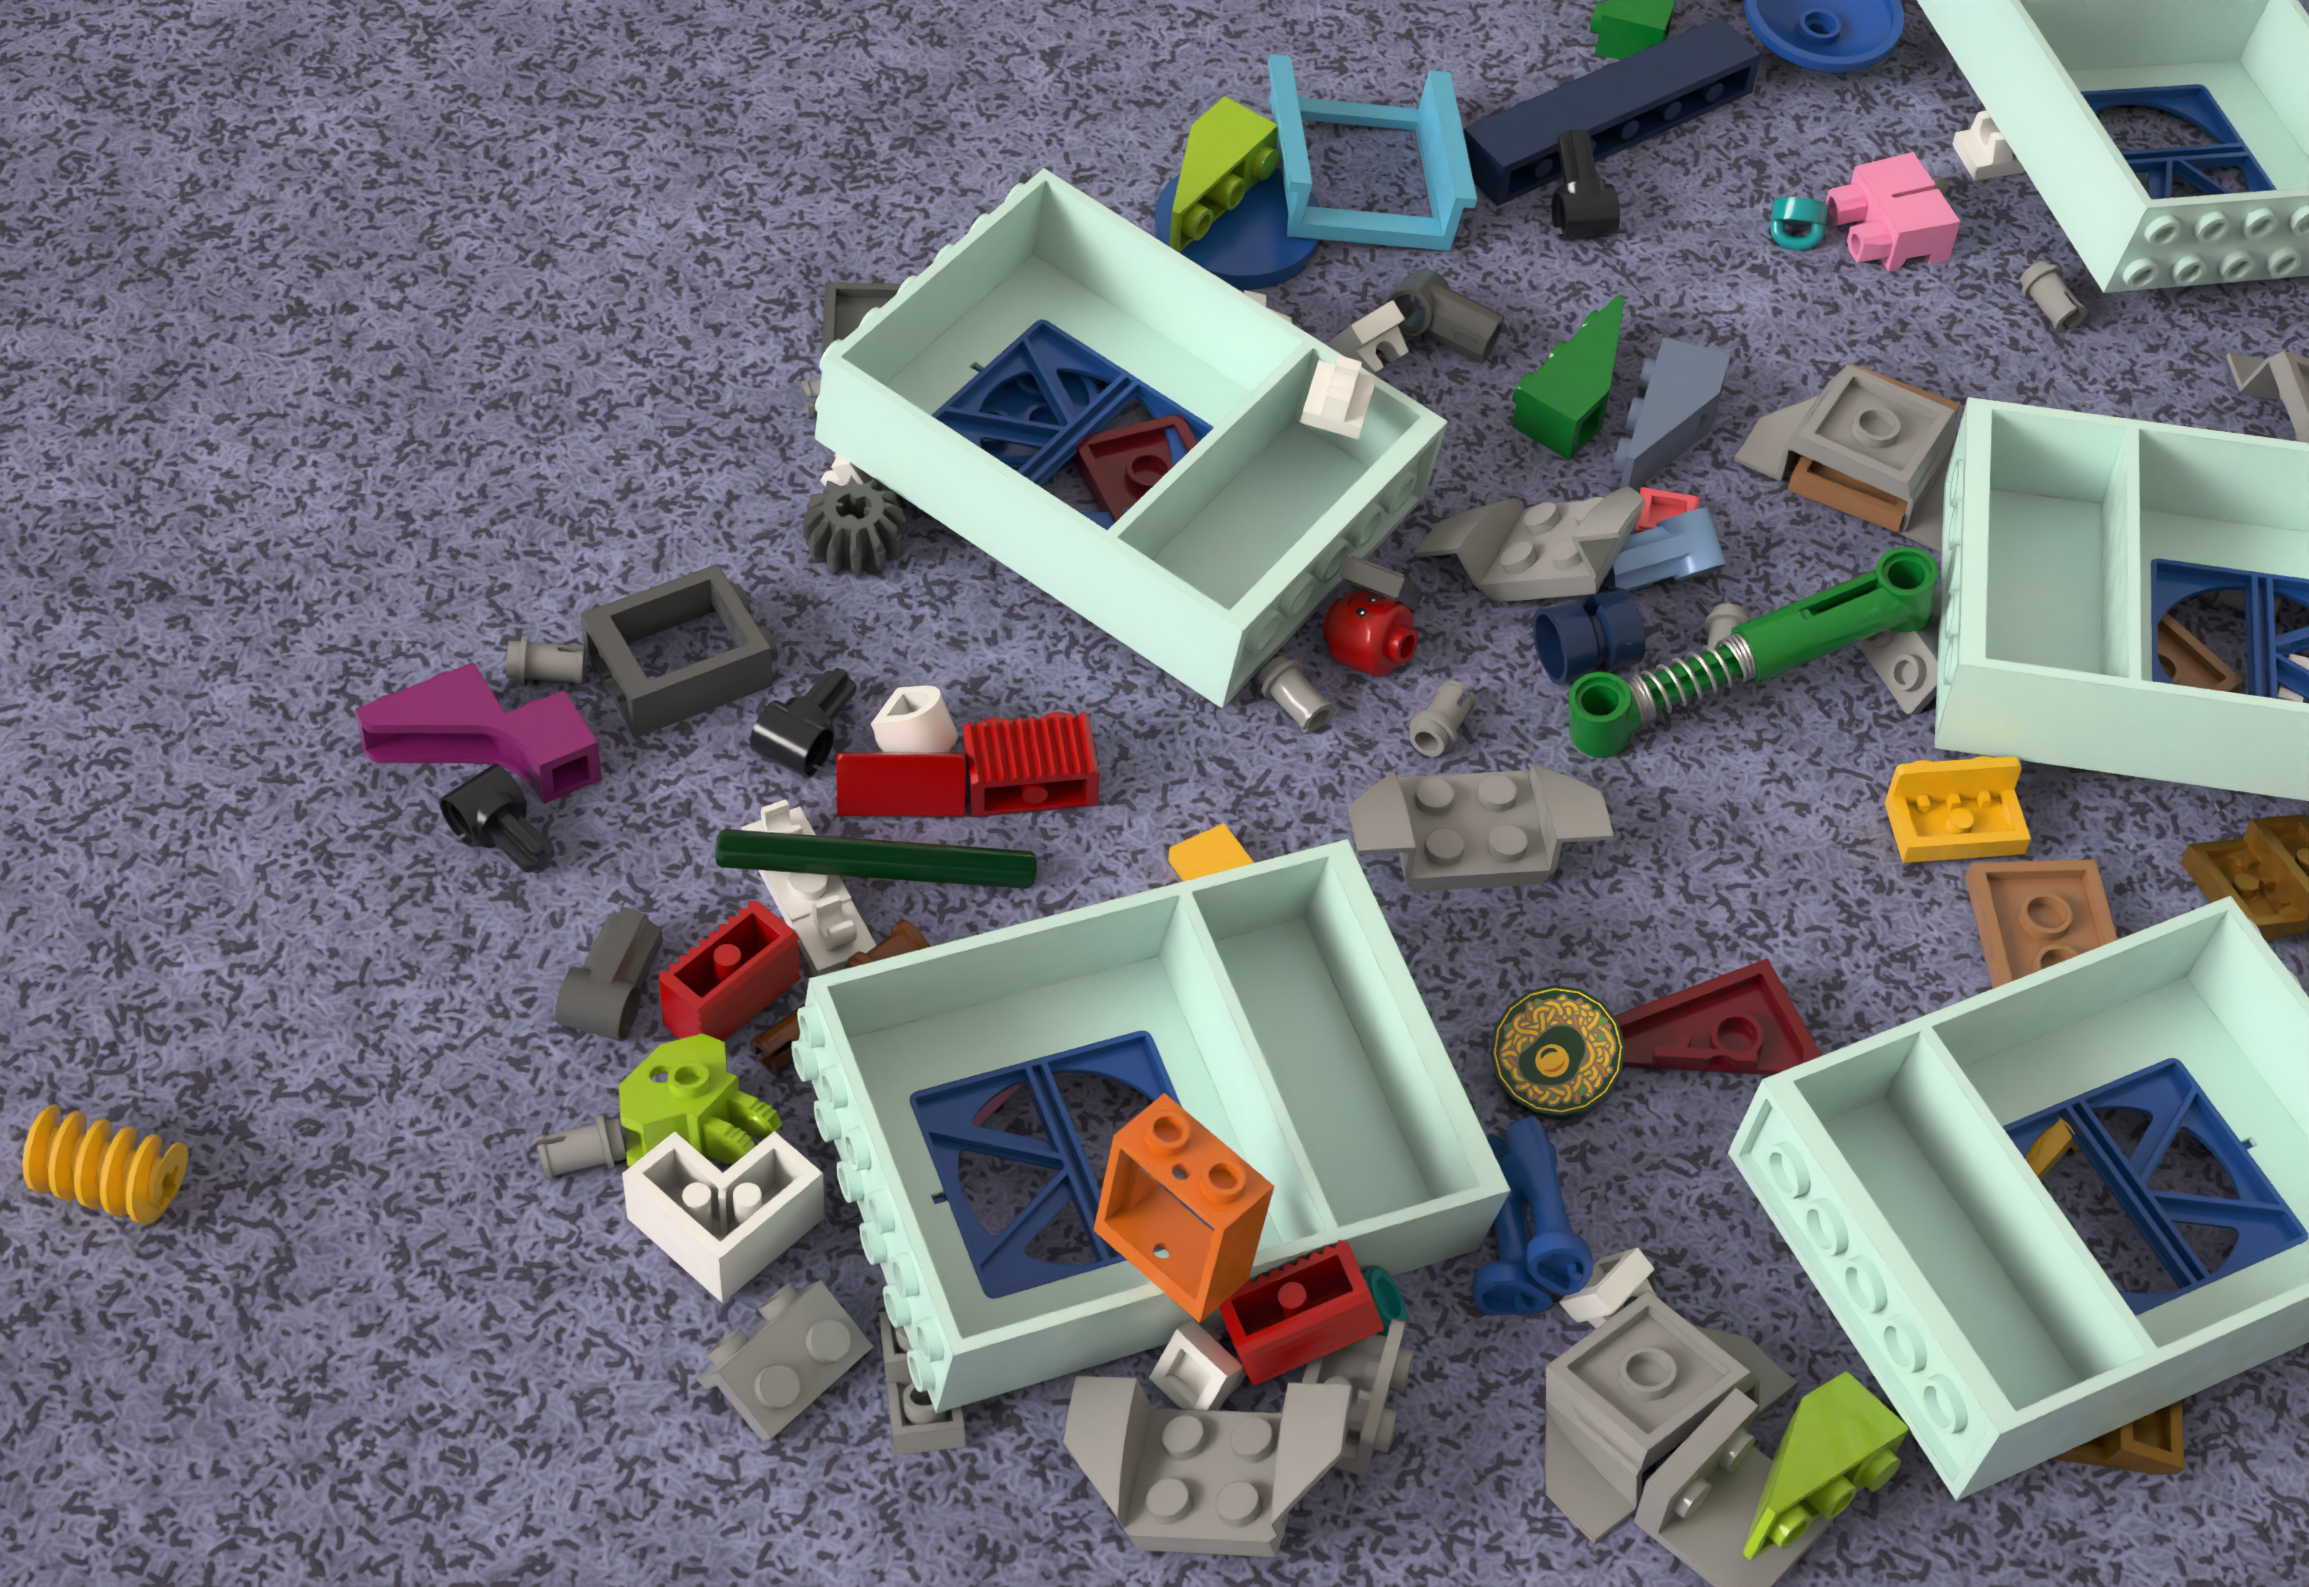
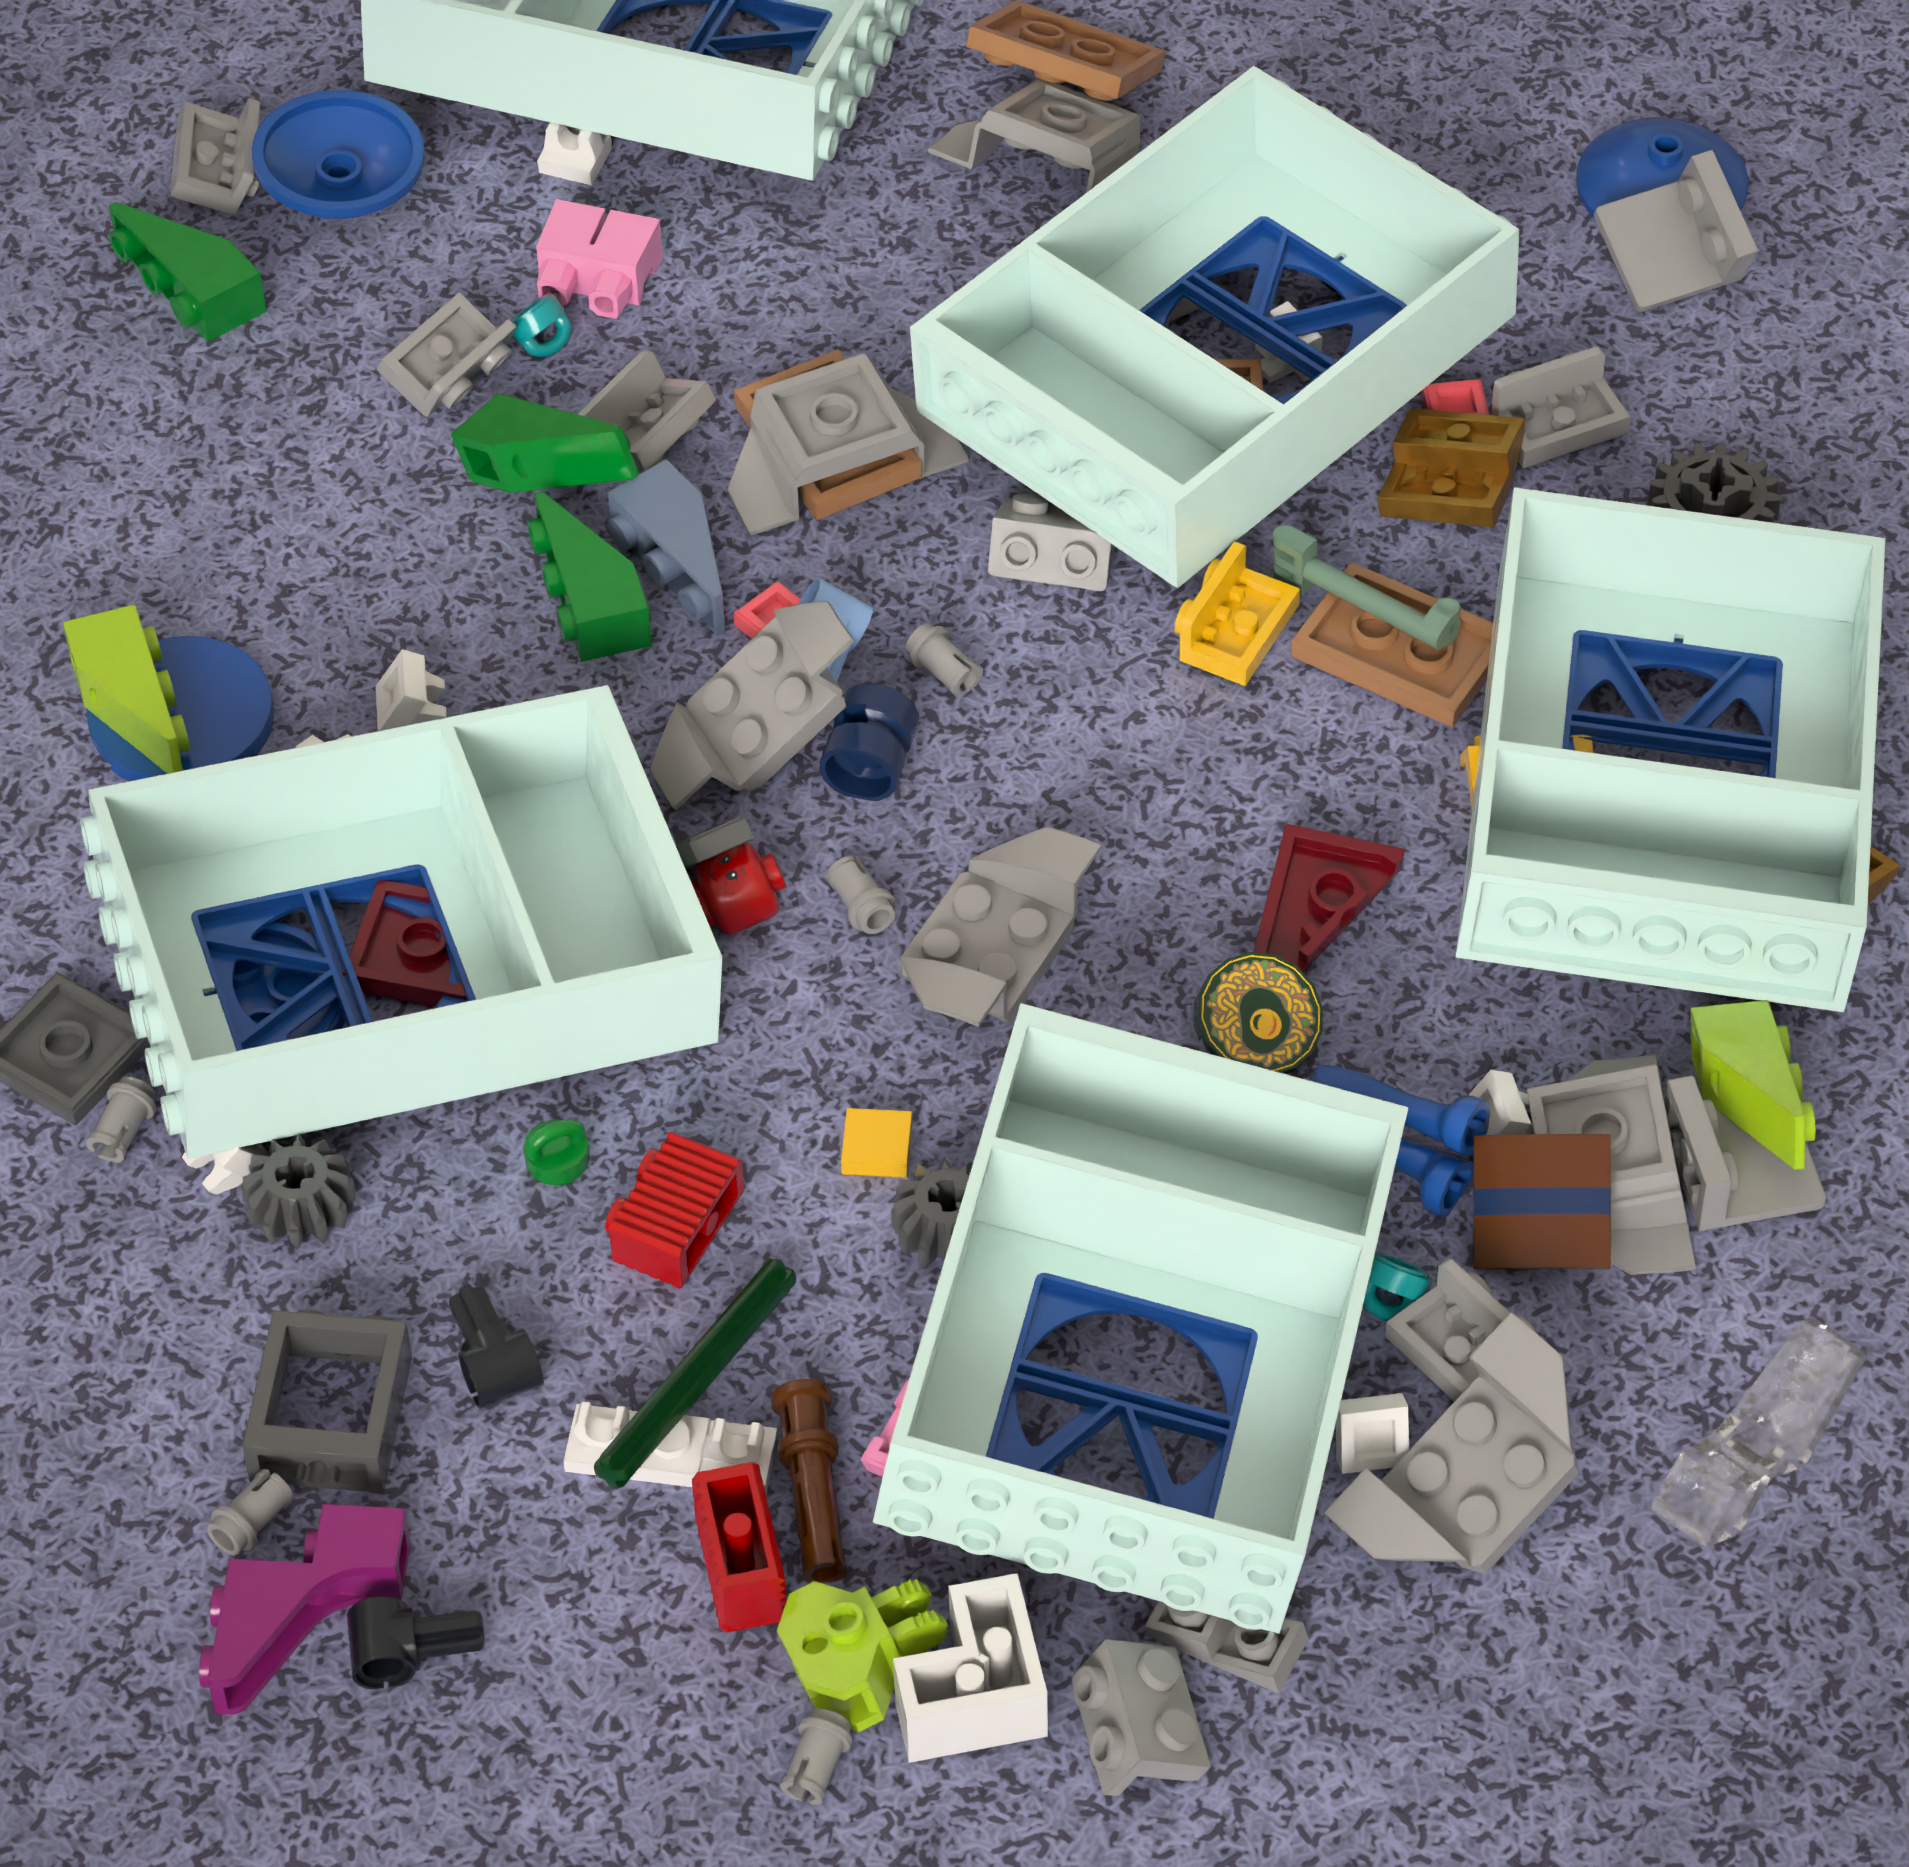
camera: 50 degrees left, 0 degrees up
dark grey piece [555,908,663,1042] -> none
red slope [836,752,966,817] -> none
white plate [871,685,958,752] -> none
orange window [1093,1093,1274,1323] -> none
red brick [1218,1240,1384,1386] -> none
light grey pin [1258,656,1335,734] -> none
medium azure piece [1267,54,1477,251] -> none
white tile [1300,355,1377,440] -> none
dark grey piece [1384,269,1505,363] -> none
dark blue brick [1463,17,1761,206] -> none
black axle [1551,129,1620,240] -> none
green piece [1568,546,1938,758] -> none
light grey pin [2020,261,2088,333] -> none
none -> light grey bracket [376,292,517,417]
none -> green slope [450,393,639,493]
none -> green tile [523,1119,590,1185]
none -> light grey bracket [578,351,716,472]
none -> sand green hinge [1273,525,1460,650]
none -> reddish brown slope [1473,1134,1611,1270]

